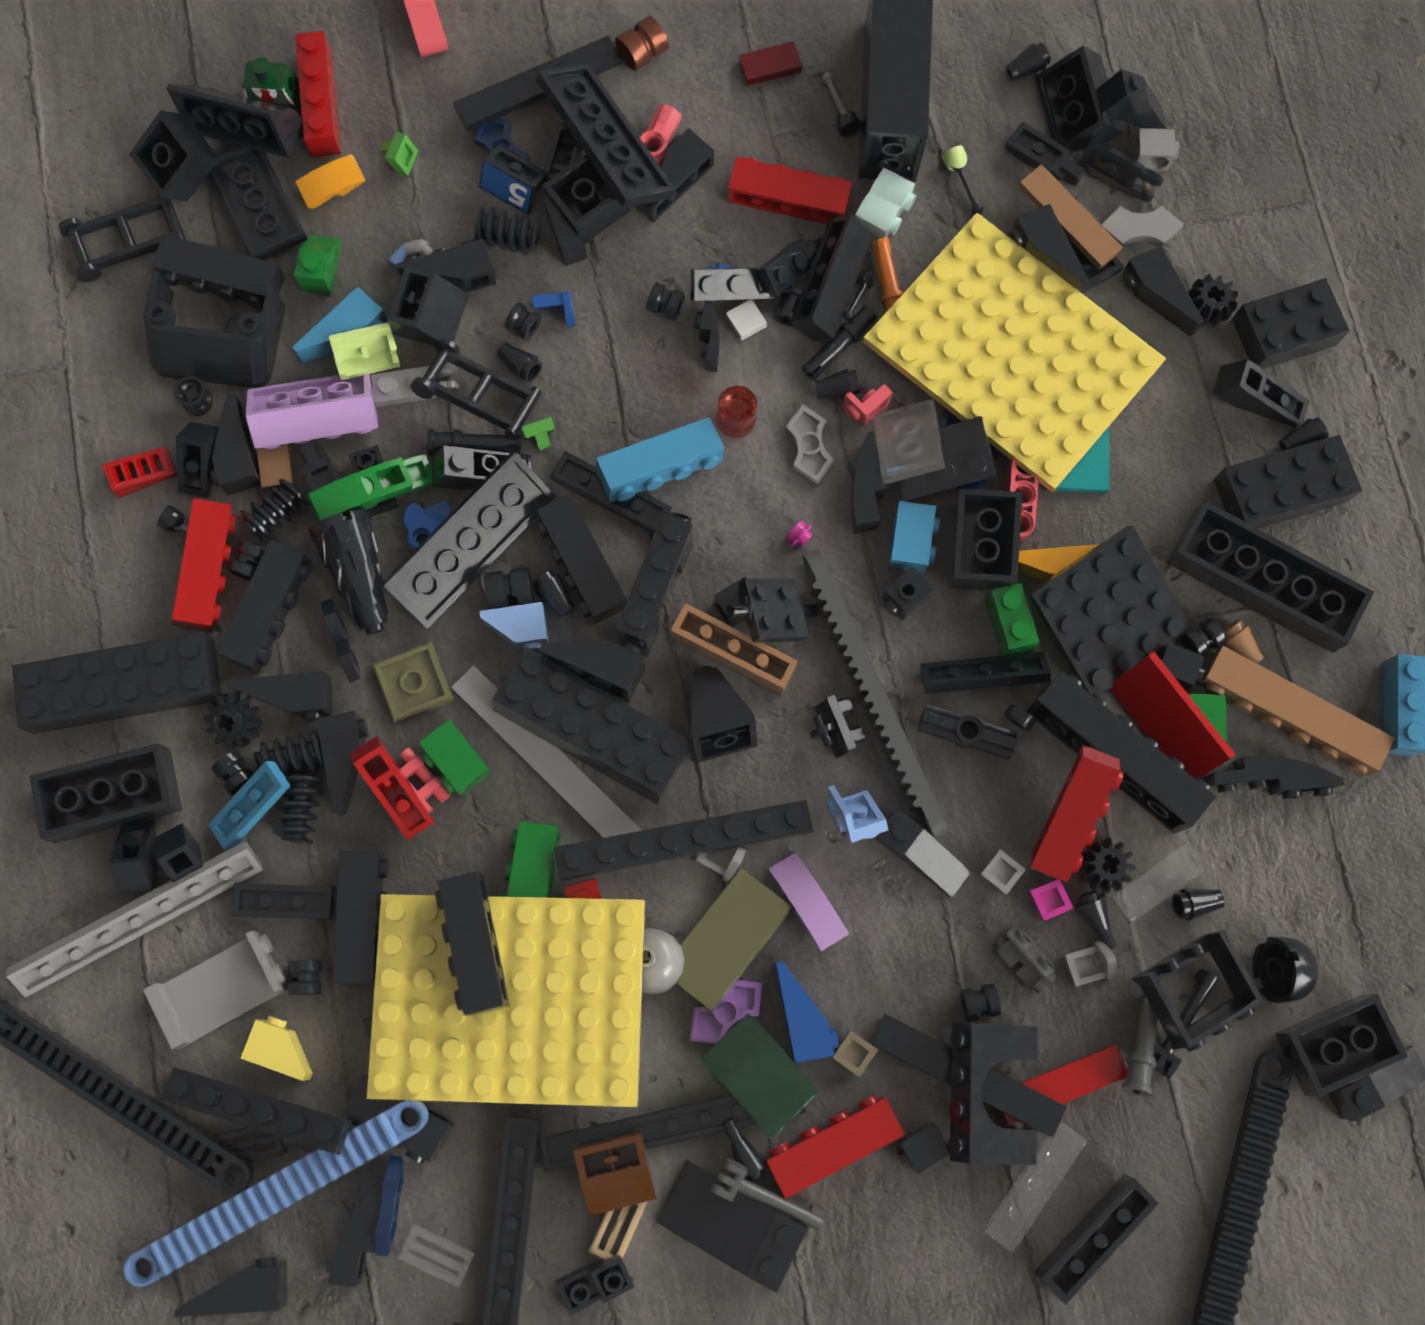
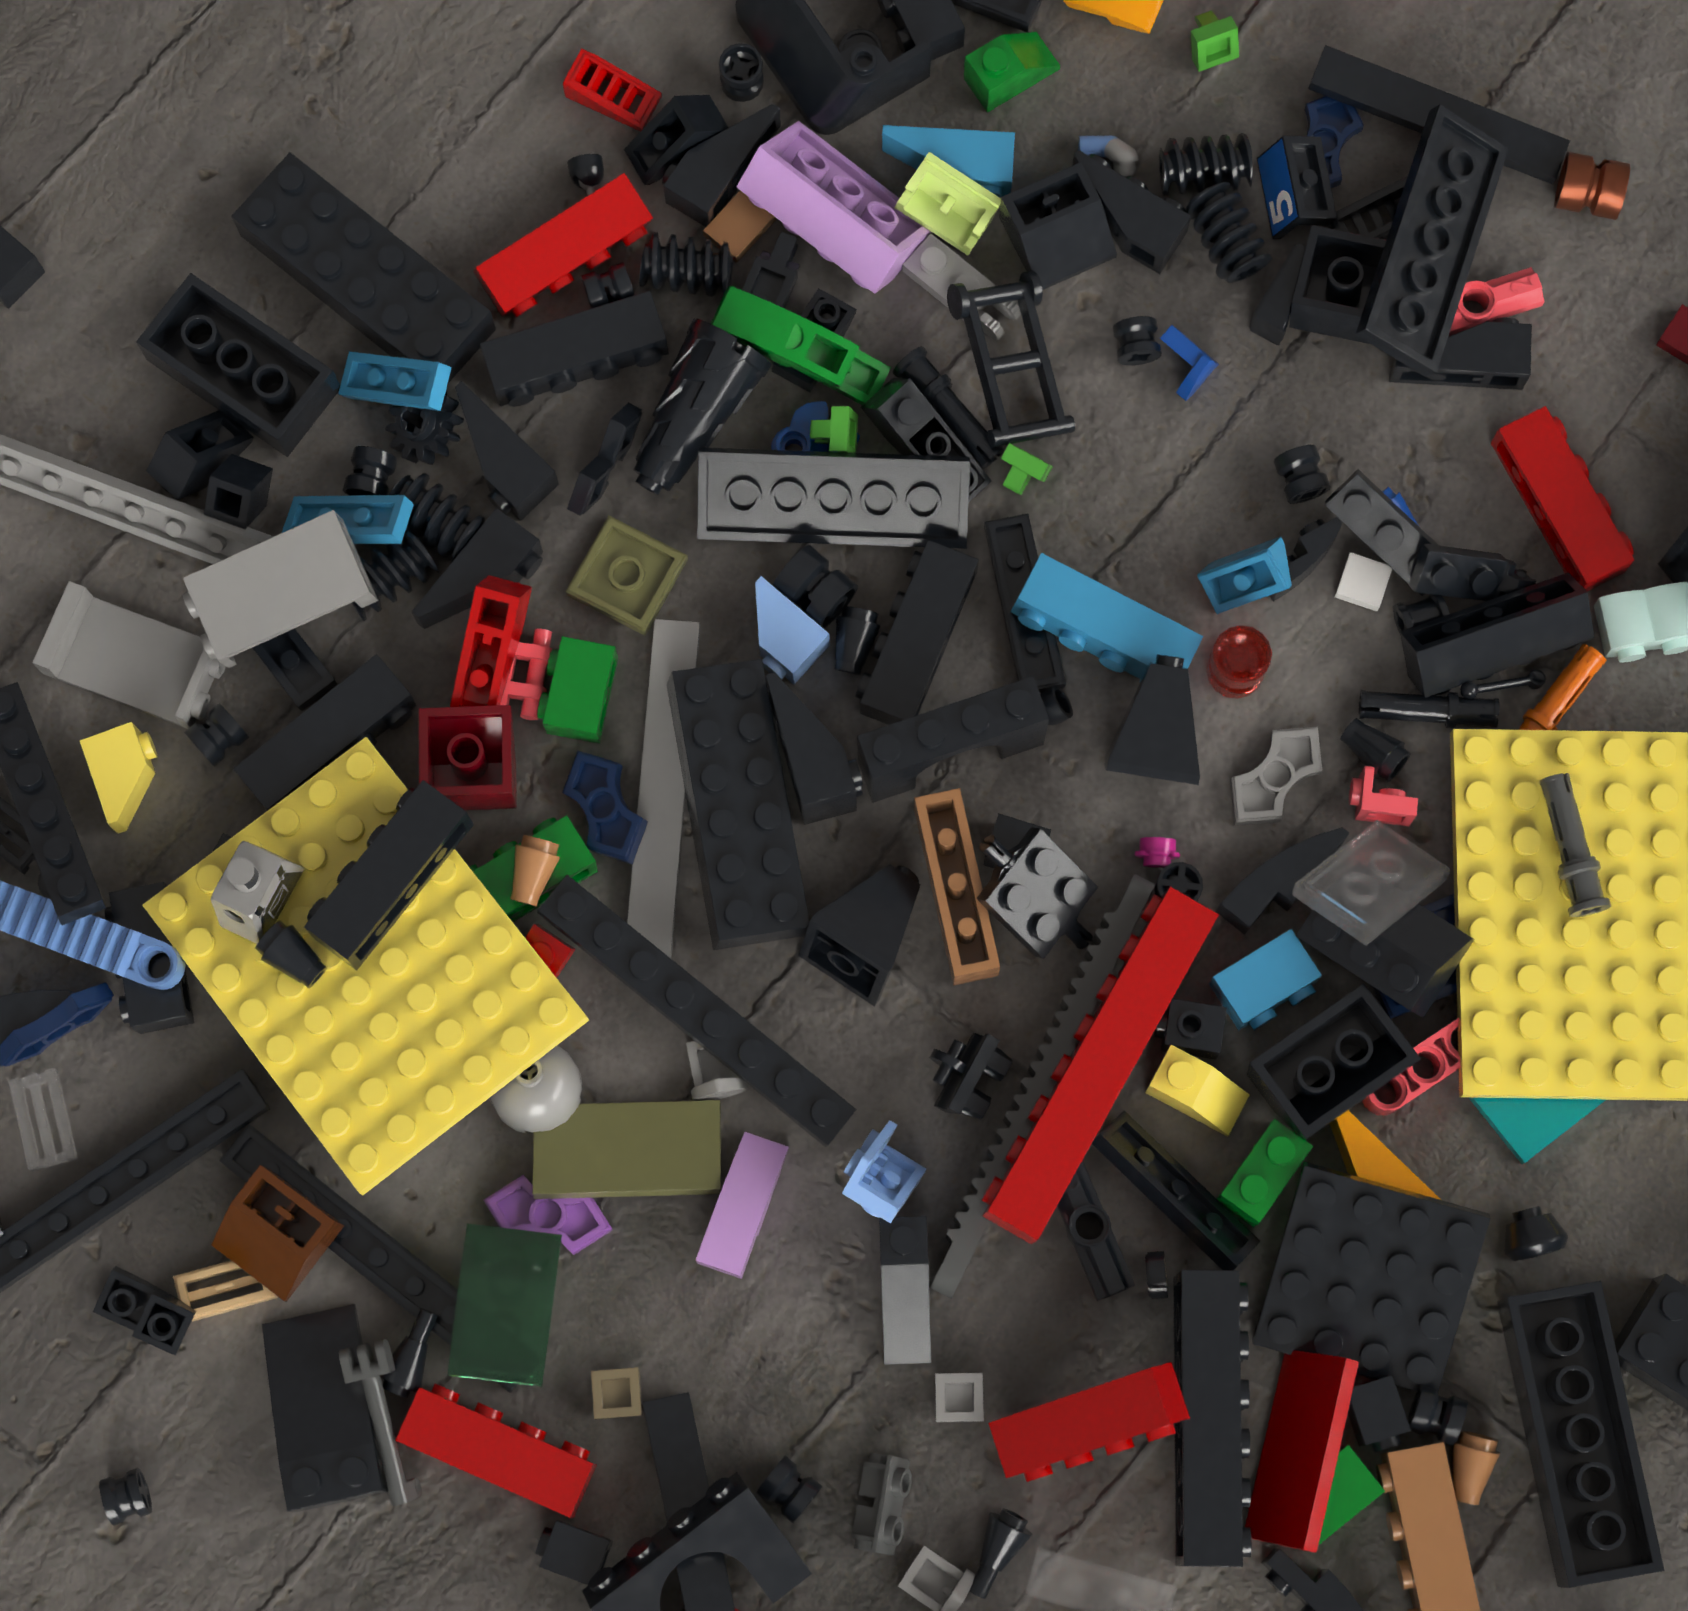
camera: 55 degrees right, 0 degrees up
black cone [497,342,542,383] -> none
blue slope [775,962,839,1063] -> none
dark pink plate [1028,879,1073,922] -> none
black gear [1081,838,1136,894] -> none
none -> light grey panel [182,510,378,668]
none -> light grey torso [211,840,304,944]
none -> black cone [255,920,327,989]
none -> dark azure plate [338,351,452,411]
none -> dark red slope [419,705,517,810]
none -> medium nougat cone [510,835,561,907]
none -> dark blue tile [562,750,648,865]
none -> bright green tile [810,406,858,453]
none -> red brick [981,886,1219,1245]
none -> black slope [1104,654,1200,785]
none -> light yellow slope [1145,1045,1249,1137]
none -> black wheel [1154,862,1203,902]
none -> black piece [1159,133,1253,196]
none -> dark azure slope [1197,536,1292,614]
none -> black cone [1504,1206,1568,1261]
none -> dark grey pin [1540,773,1611,917]

